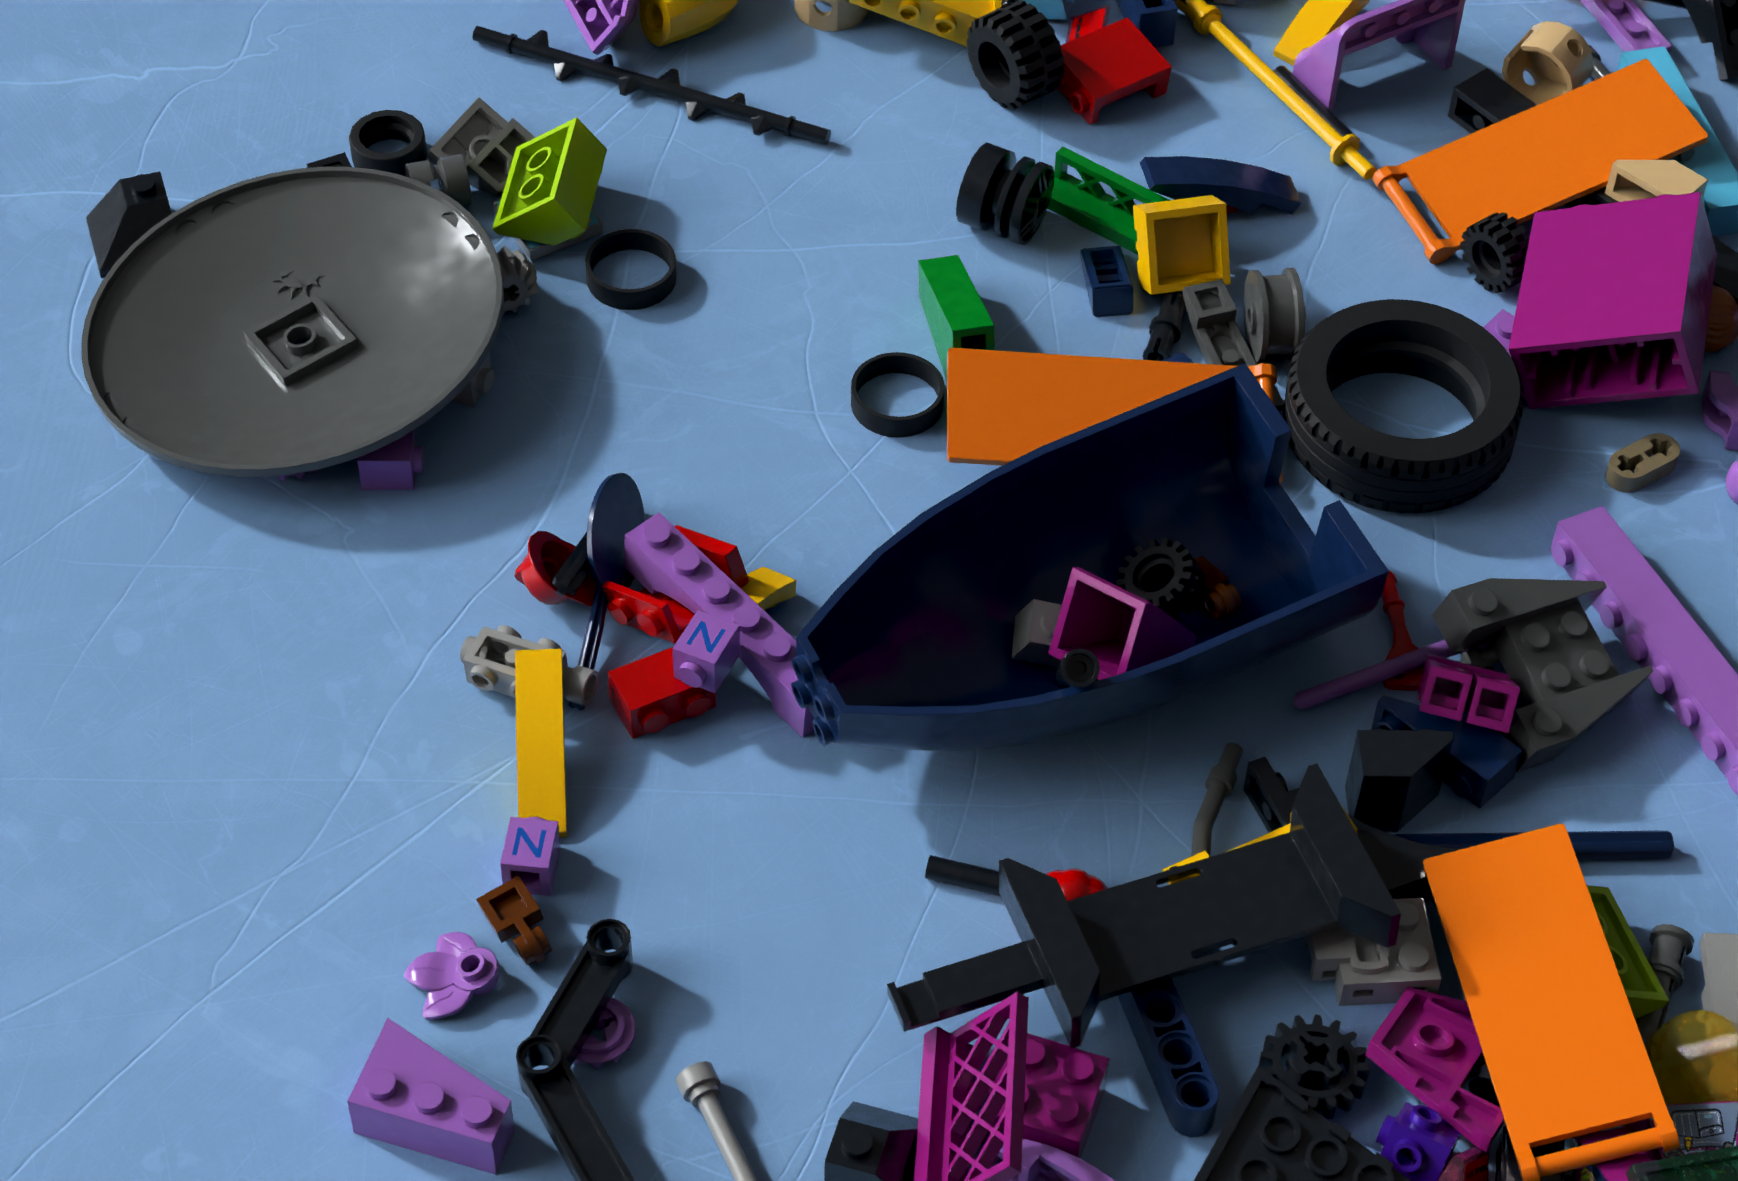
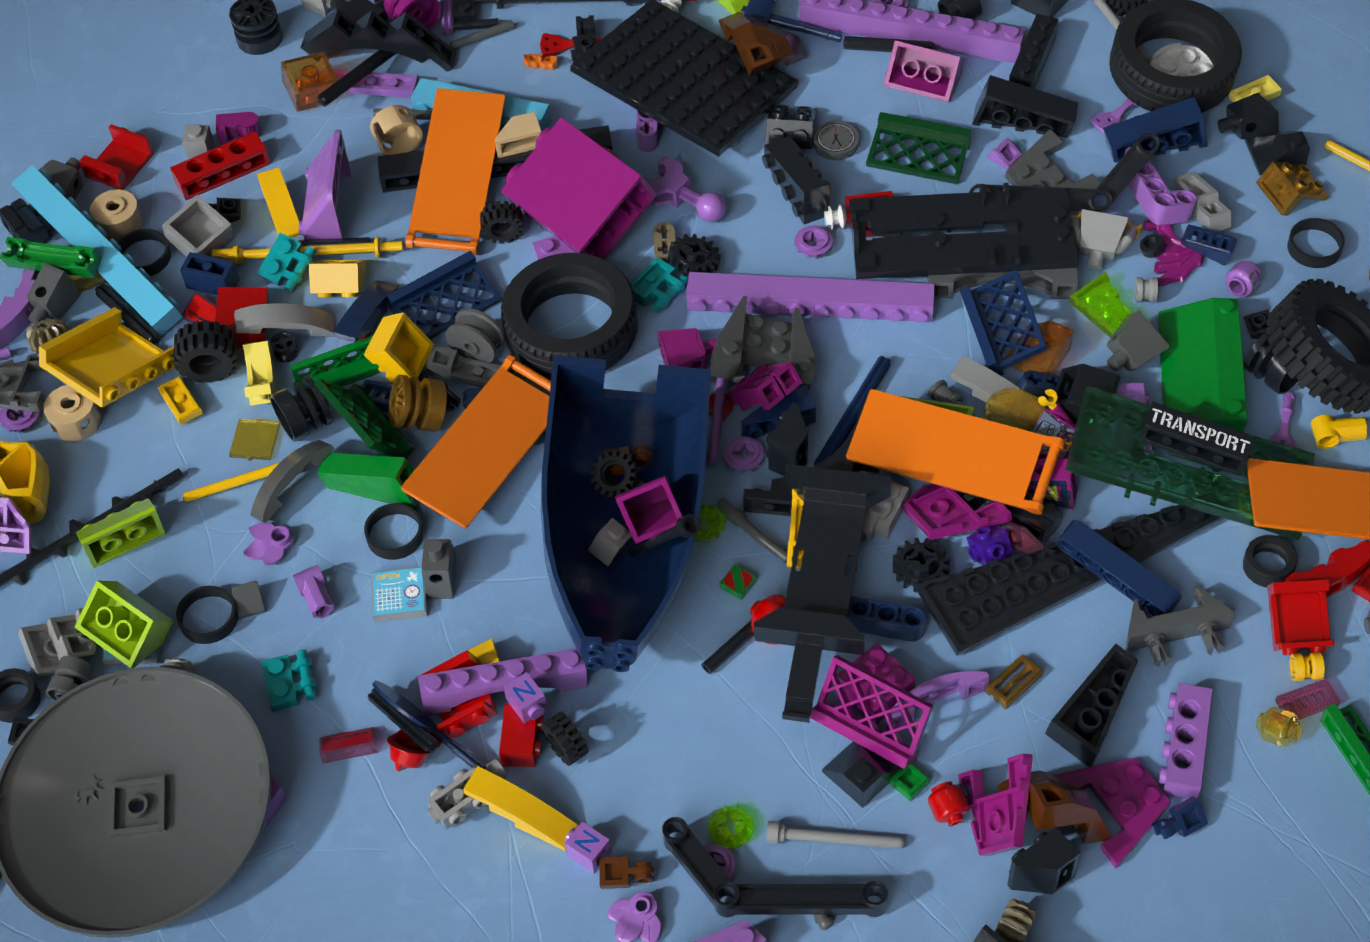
camera: 55 degrees left, 5 degrees up
none -> lime slope [76,498,166,568]
none -> yellow plate [157,376,203,425]
none -> yellow piece [182,453,305,502]
none -> clear yellow piece [229,418,280,461]
none -> dark grey slope [231,581,265,619]
none -> light grey slope [234,303,334,337]
none -> light yellow arch [243,340,277,406]
none -> medium lavender plate [243,523,294,566]
none -> dark grey slope [250,440,334,524]
none -> teal plate [257,232,316,292]
none -> teal plate [261,649,317,712]
none -> black wheel [271,331,299,362]
none -> medium lavender piece [293,565,335,619]
none -> yellow slope [309,259,366,297]
none -> dark green fence [314,378,416,459]
none -> slope [319,727,378,764]
none -> medium azure tile [371,567,427,622]
none -> dark blue fence [387,250,502,340]
none -> pearl gold wheel [389,374,447,432]
none -> dark grey torso [422,539,456,599]
none -> black tyre [541,711,589,766]
none -> teal plate [631,257,688,312]
none -> magenta torso [658,328,717,369]
none -> black gear [667,234,721,277]
none -> clear neon green gear [695,505,726,543]
none -> clear neon green gear [708,804,754,848]
none -> green tile [719,564,757,600]
none -> medium lavender gear [723,436,764,473]

